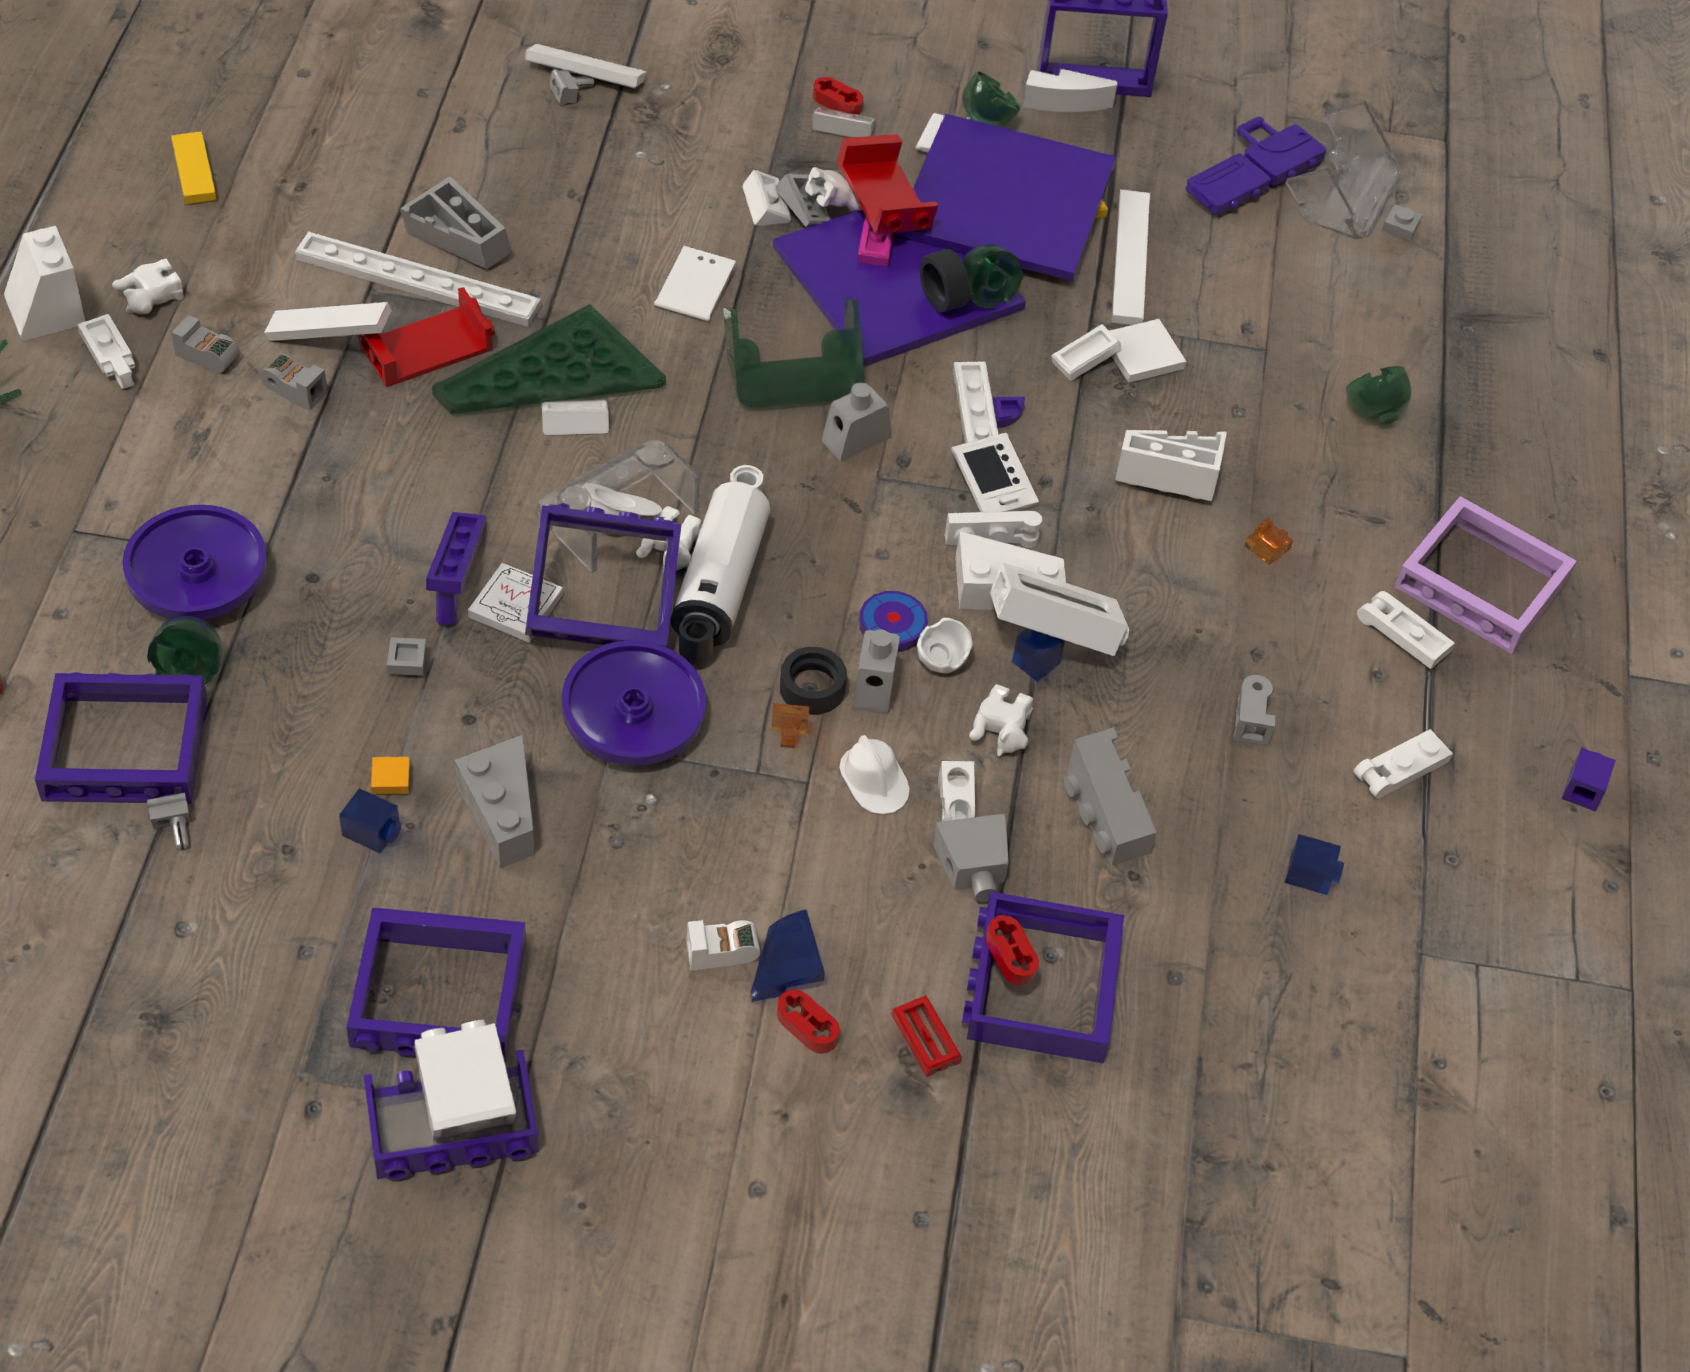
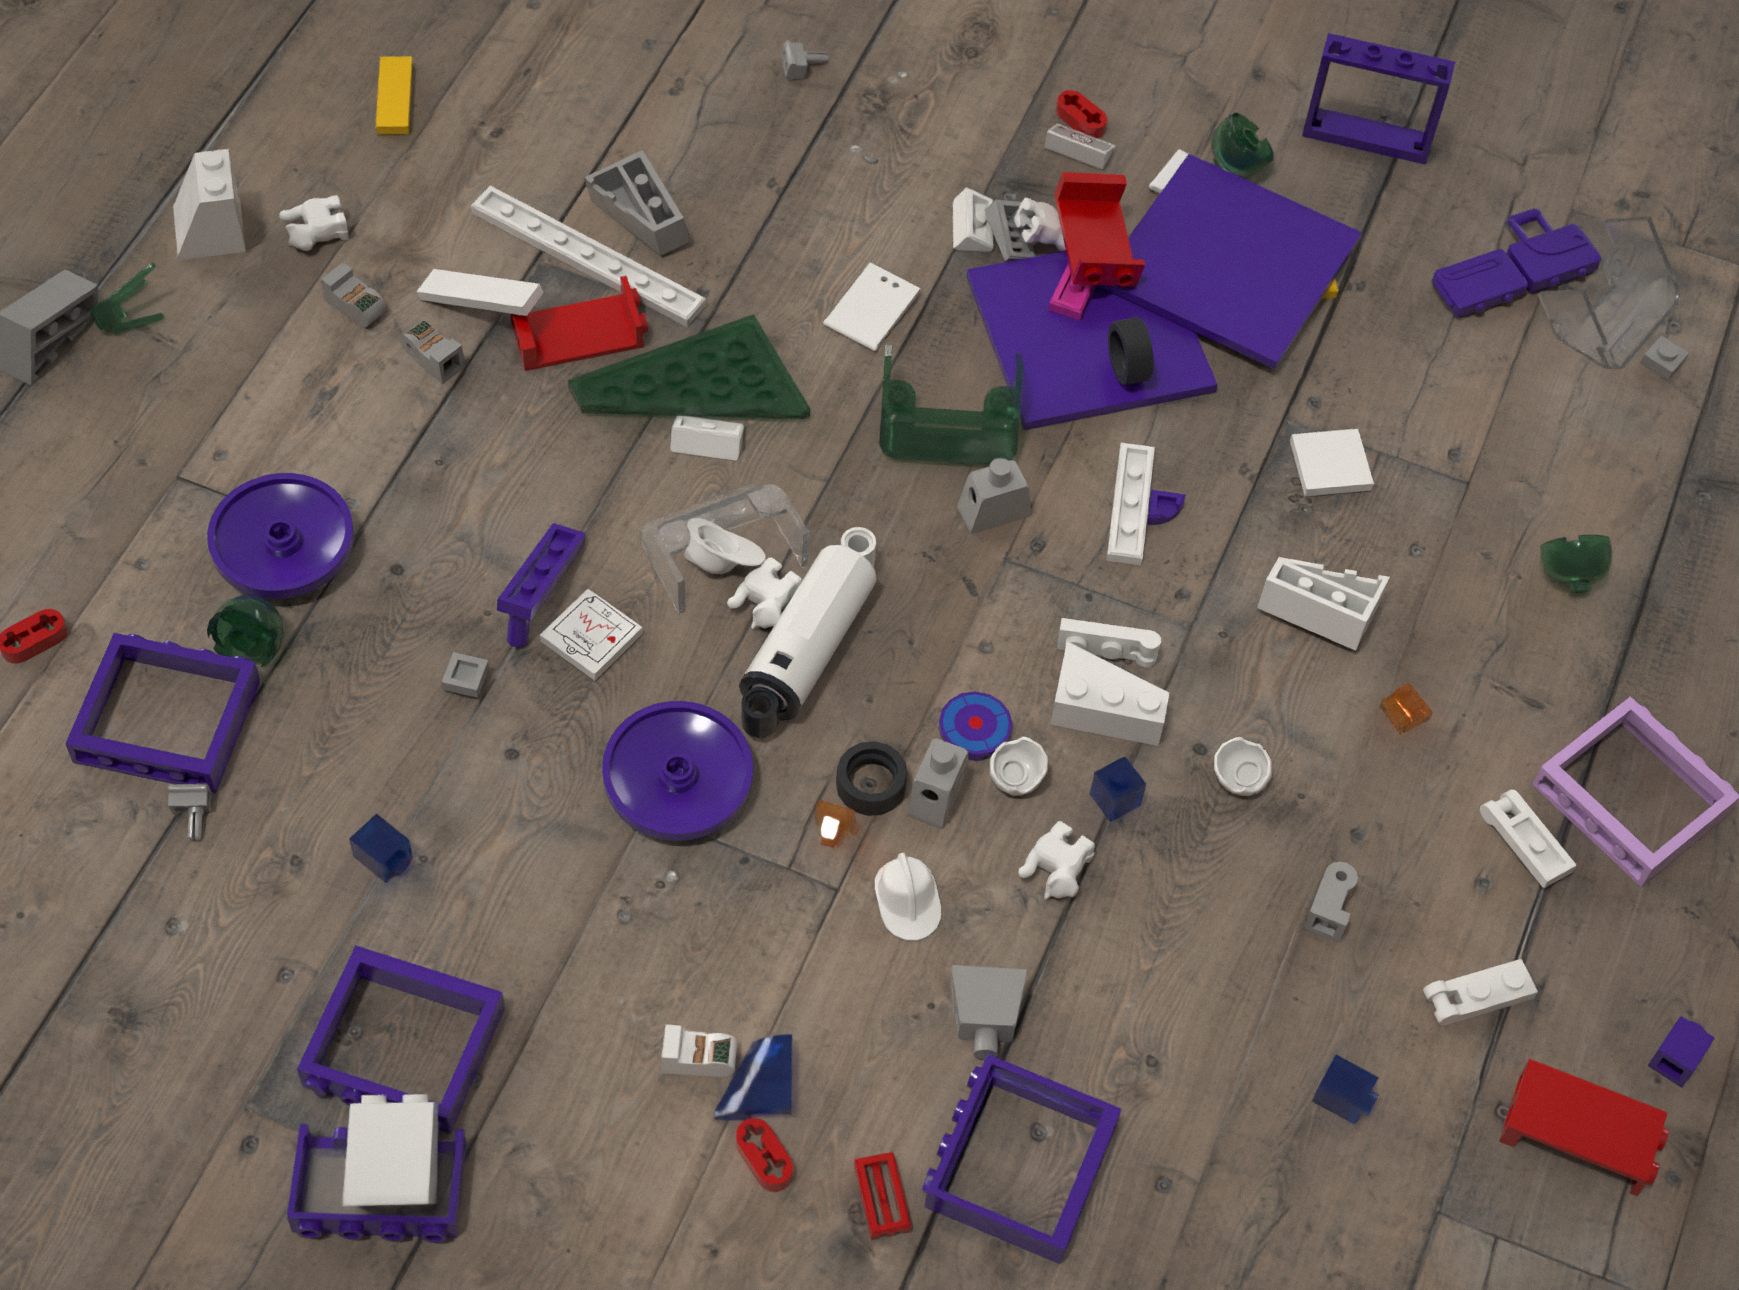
camera: 15 degrees right, 5 degrees up
white hinge [77,314,135,390] -> none
light orange tile [371,757,410,794] -> none
light grey wedge [454,735,534,868] -> none
white tile [525,44,646,88] -> none
dark purple window [525,502,682,647] -> none
white leg [938,761,975,821] -> none
white container [951,432,1039,512] -> none
clear green cylinder [962,243,1023,309] -> none
red beam [985,915,1039,986] -> none
white piece [990,562,1129,656] -> none
white slope [1022,69,1118,112] -> none
white tile [1051,324,1121,381] -> none
light grey wedge [1064,727,1156,865] -> none
white tile [1111,189,1150,325] -> none
none -> white hair [1214,737,1272,796]
none -> red panel [1499,1058,1669,1196]

